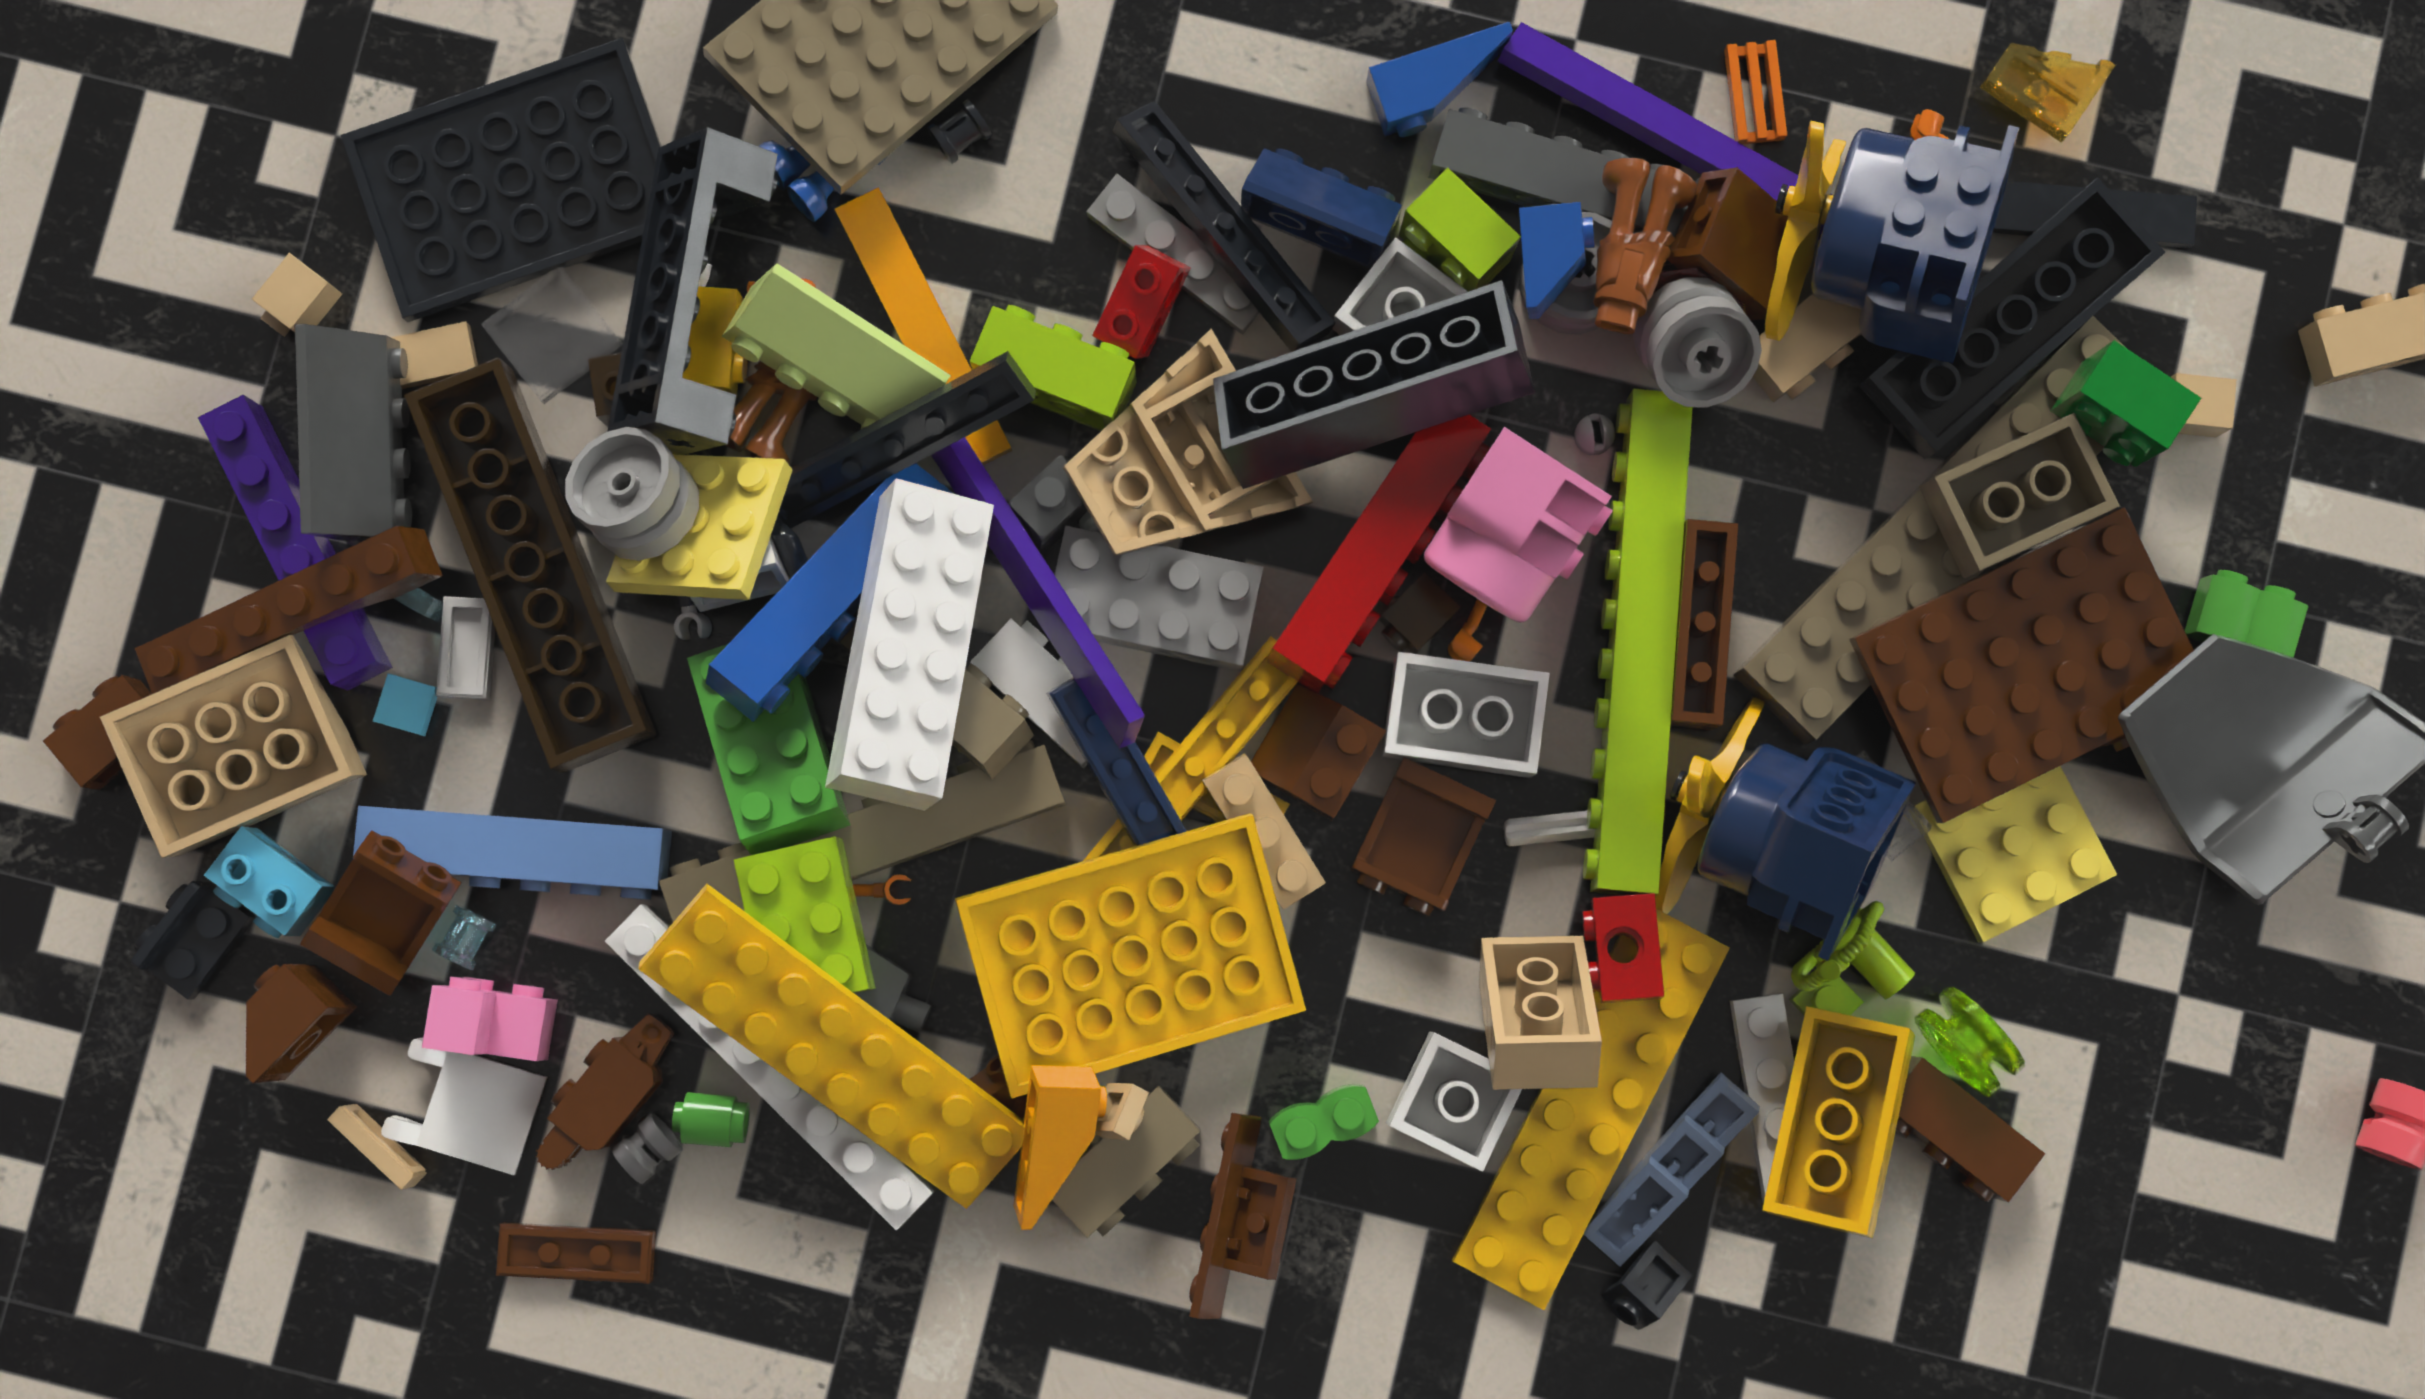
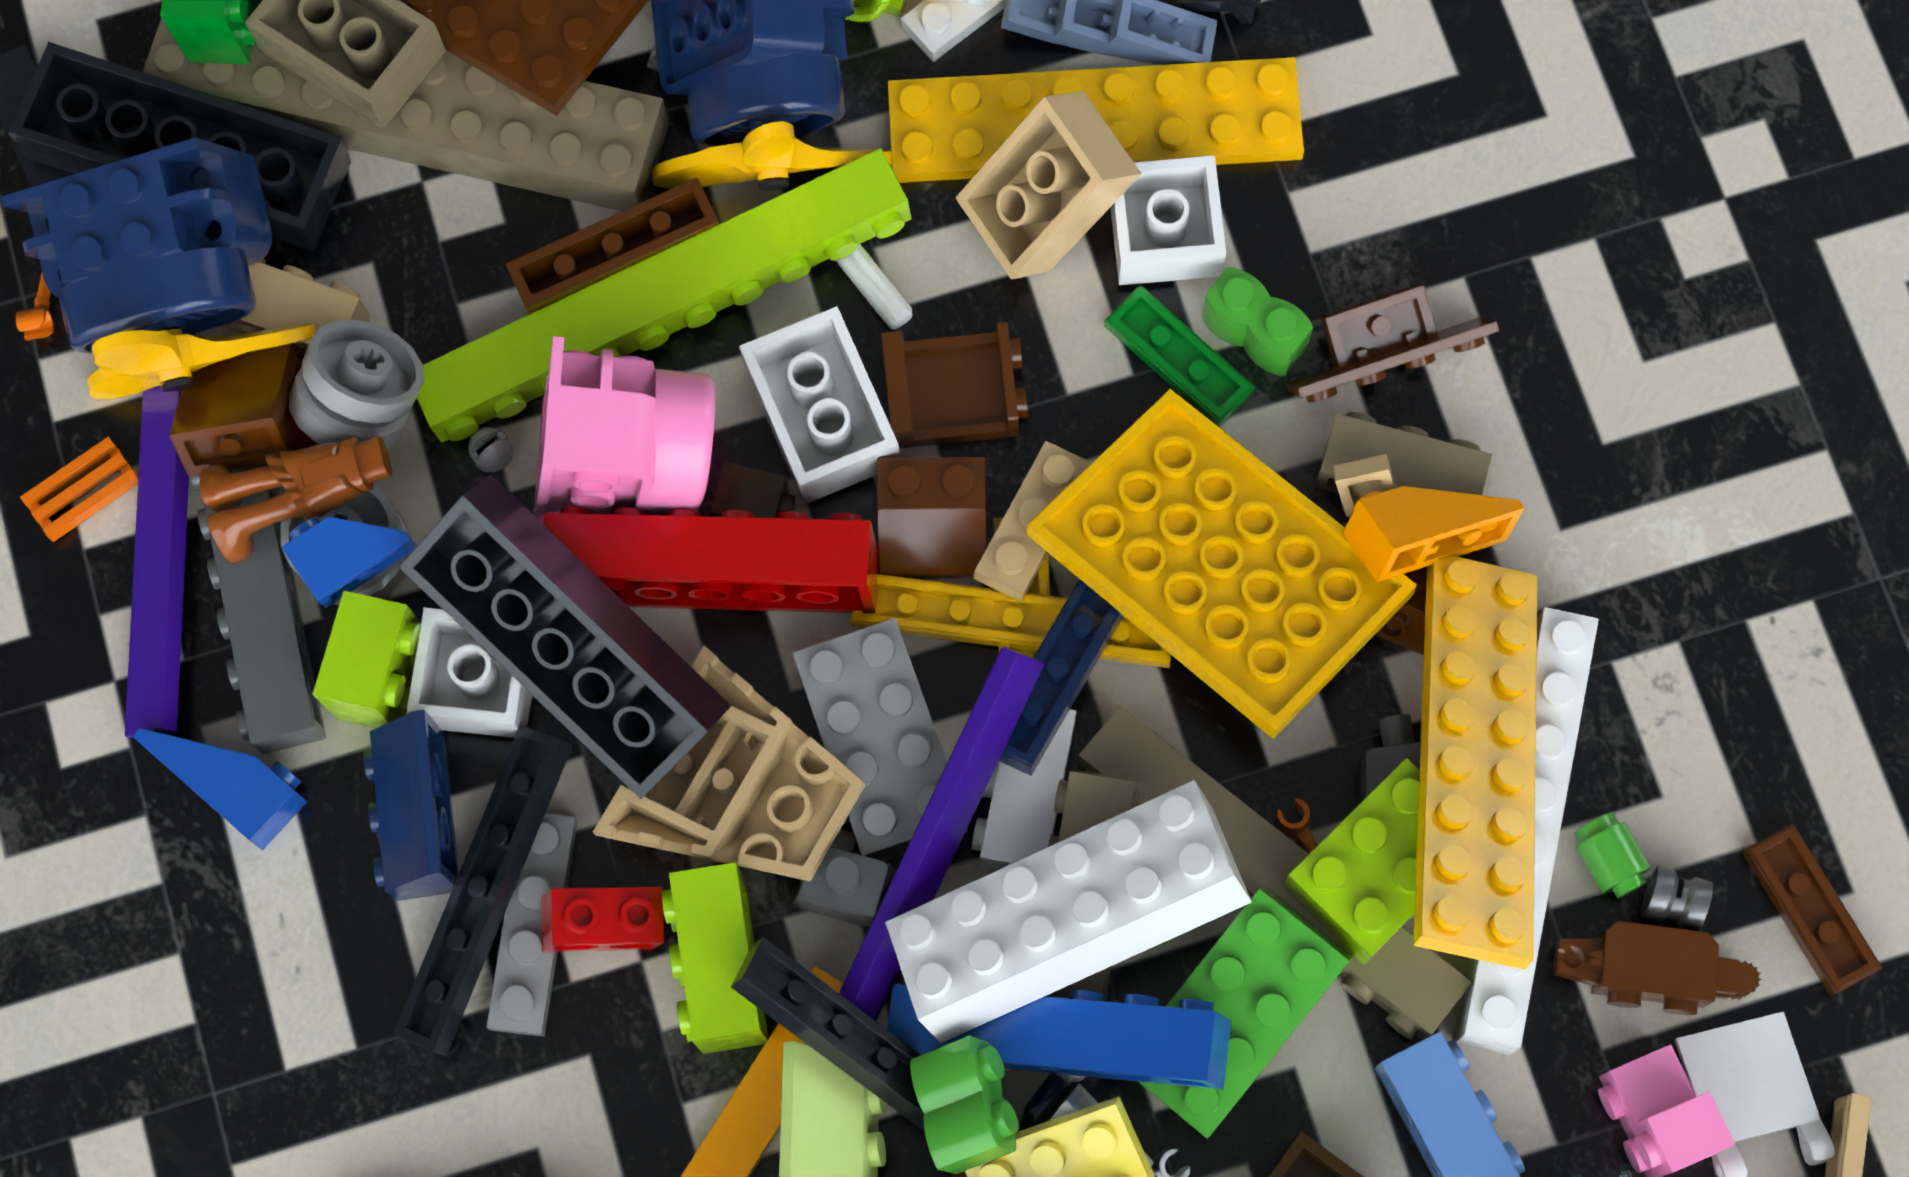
camera: 115 degrees left, 10 degrees down
orange hand [1448,599,1488,662] -> none
red brick [1582,893,1664,1004] -> none
none -> bright green brick [910,1036,1019,1174]
none -> green tile [1104,285,1255,428]

